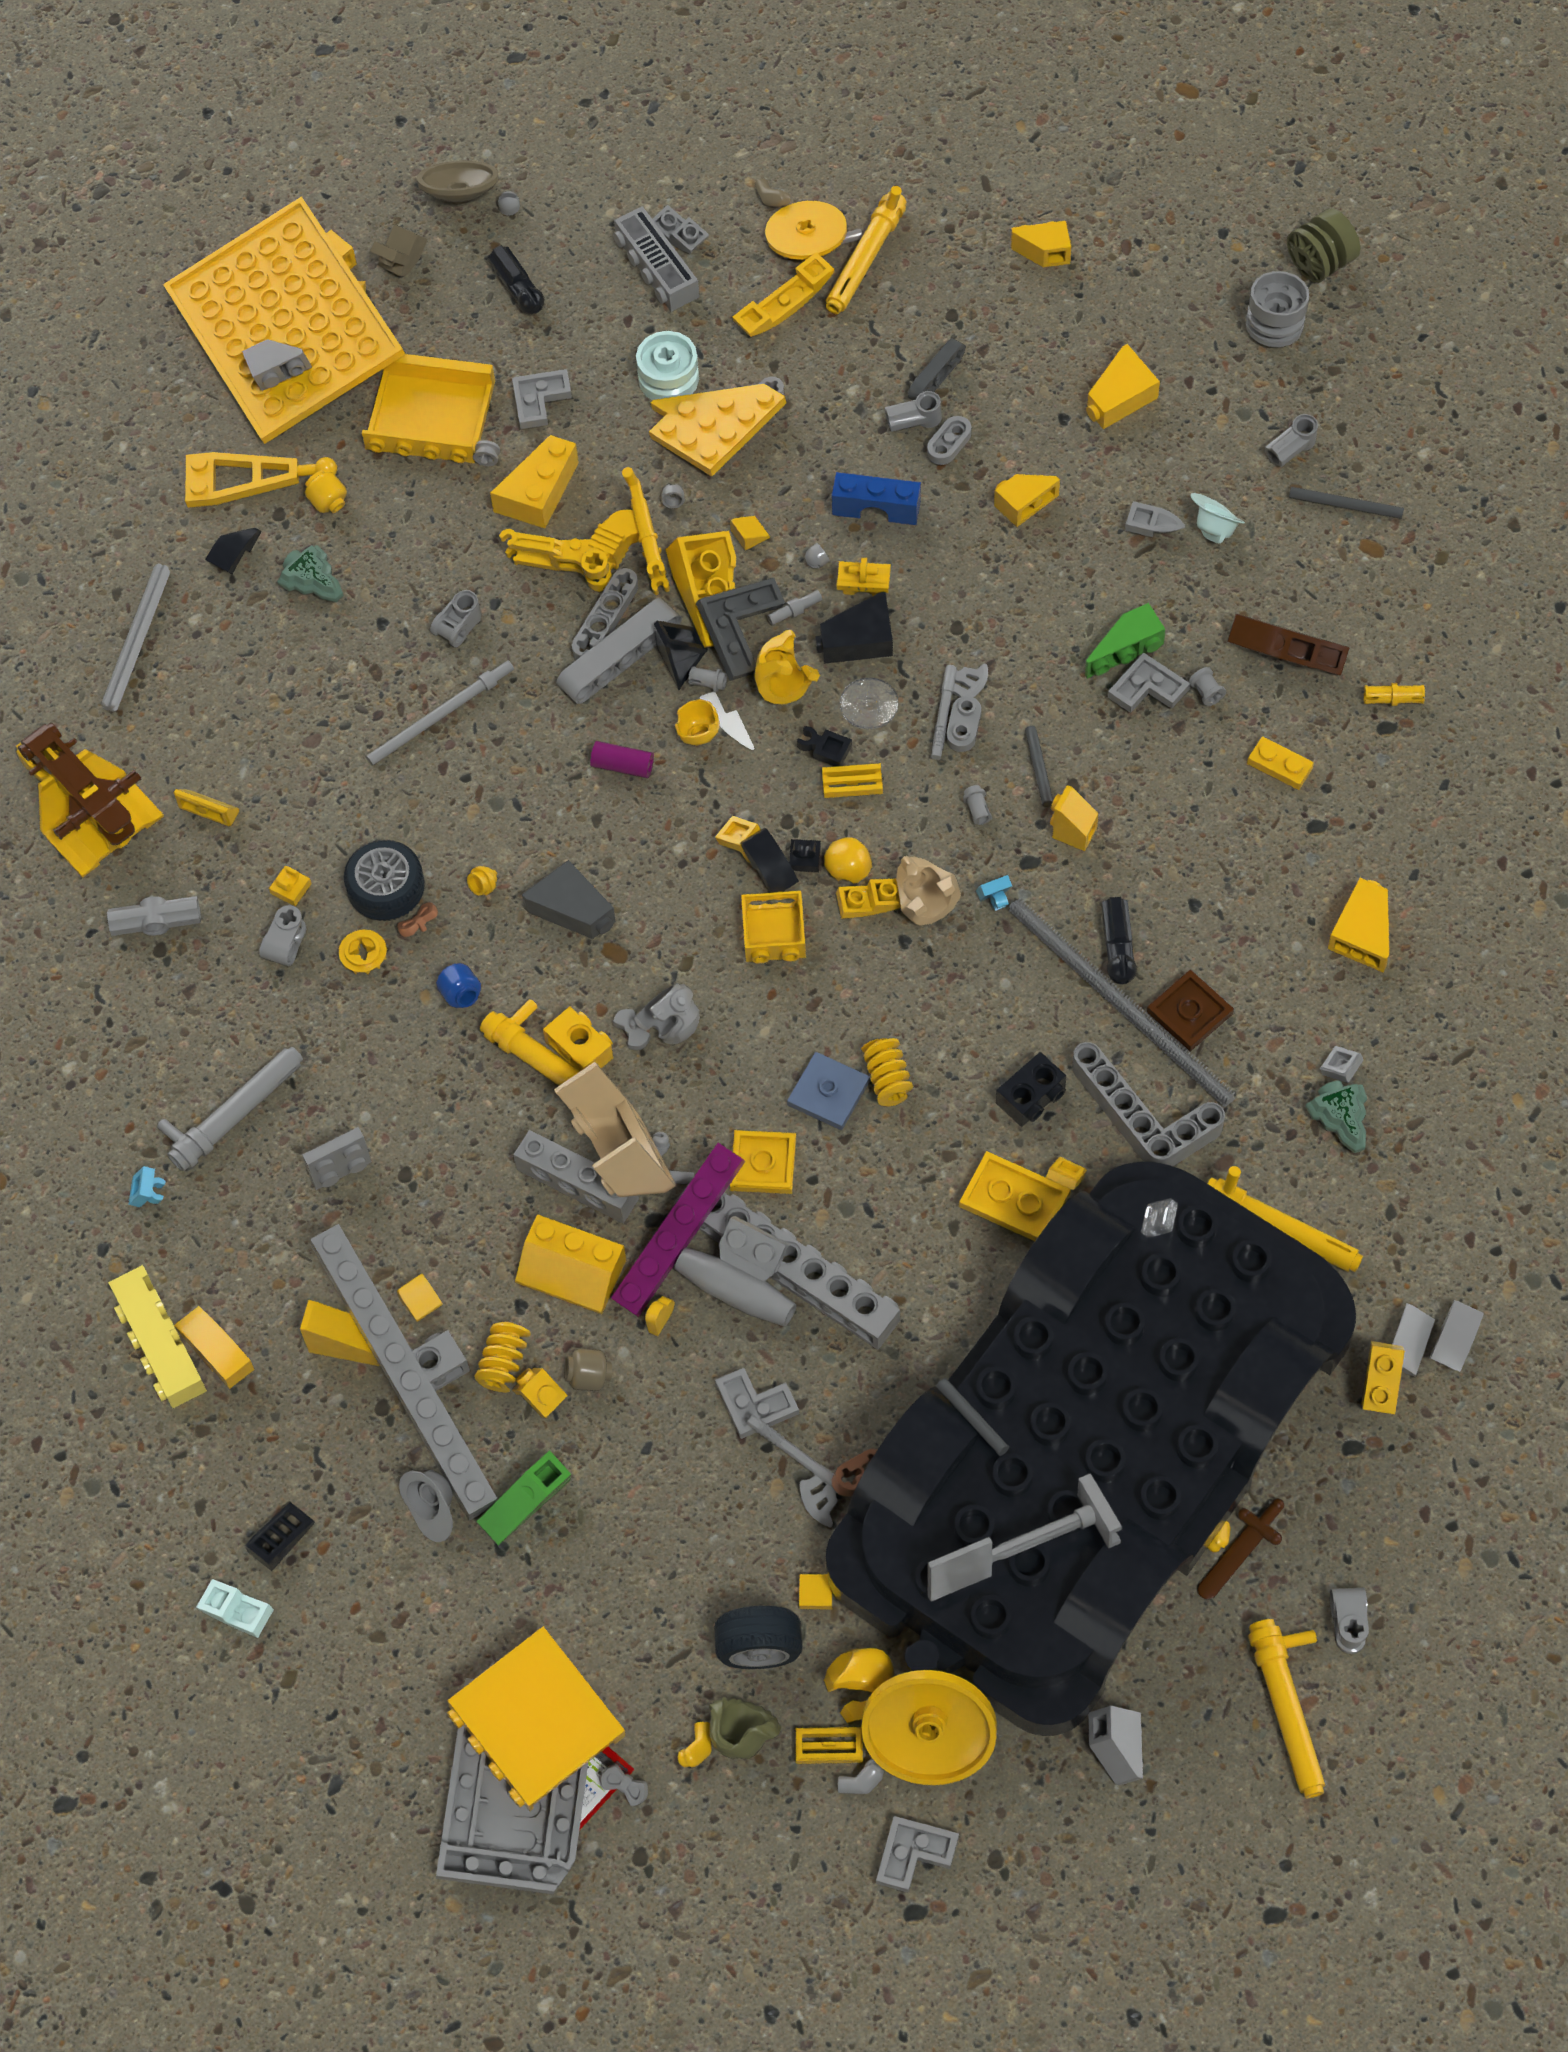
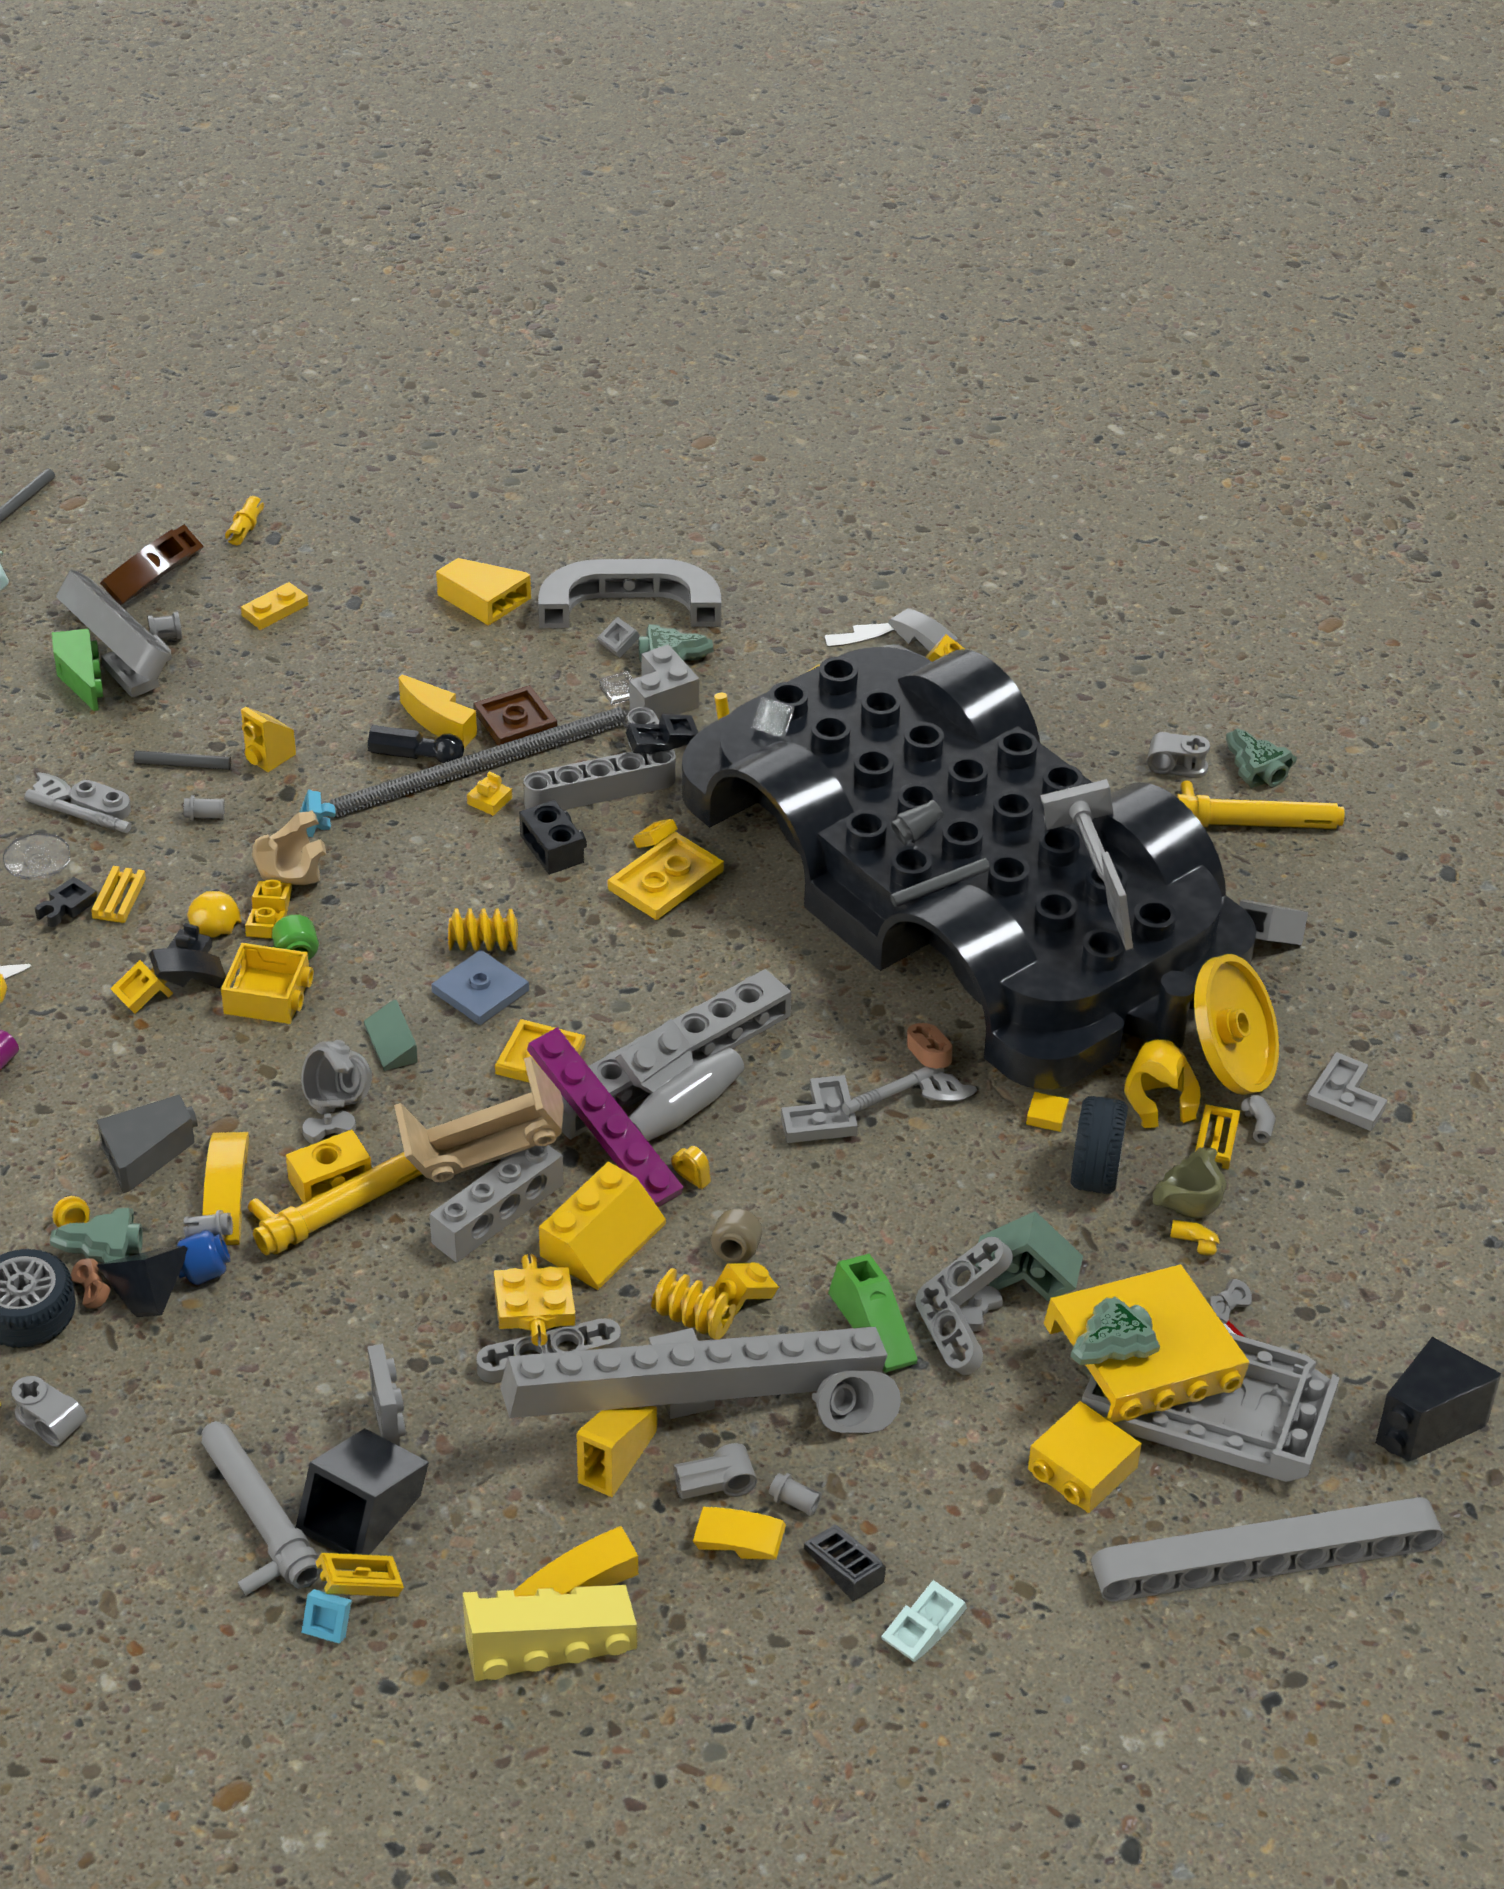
camera: 80 degrees left, 20 degrees down
yellow gear [339,929,387,974] -> none
none -> sand green rock [50,1208,143,1263]
none -> light grey beam [56,569,171,681]
none -> black slope [96,1246,188,1317]
none -> light grey pin [183,1210,233,1239]
none -> yellow slope [202,1132,249,1245]
none -> bright green head [271,915,319,961]
none -> black slope [295,1428,429,1555]
none -> yellow tile [316,1553,404,1597]
none -> sand green slope [364,1000,418,1071]
none -> yellow slope [399,674,477,748]
none -> yellow tile [467,771,512,816]
none -> light grey beam [476,1318,621,1383]
none -> yellow plate [494,1254,575,1346]
none -> light grey arch [538,559,721,628]
none -> clear tile [599,671,633,705]
none -> black slope [626,714,699,753]
none -> light grey brick [629,644,699,721]
none -> light grey piece [674,1443,757,1499]
none -> yellow slope [693,1507,786,1560]
none -> light grey pin [768,1473,822,1516]
none -> white sticker [825,623,894,646]
none -> dark grey cone [891,800,944,845]
none -> light grey beam [915,1237,1013,1375]
none -> light grey piece [960,1286,1003,1332]
none -> sand green brick [975,1211,1083,1301]
none -> yellow piece [1028,1401,1142,1513]
none -> sand green rock [1070,1296,1160,1365]
none -> light grey beam [1091,1497,1444,1602]
none -> sand green rock [1226,728,1297,788]
none -> black slope [1375,1337,1501,1462]

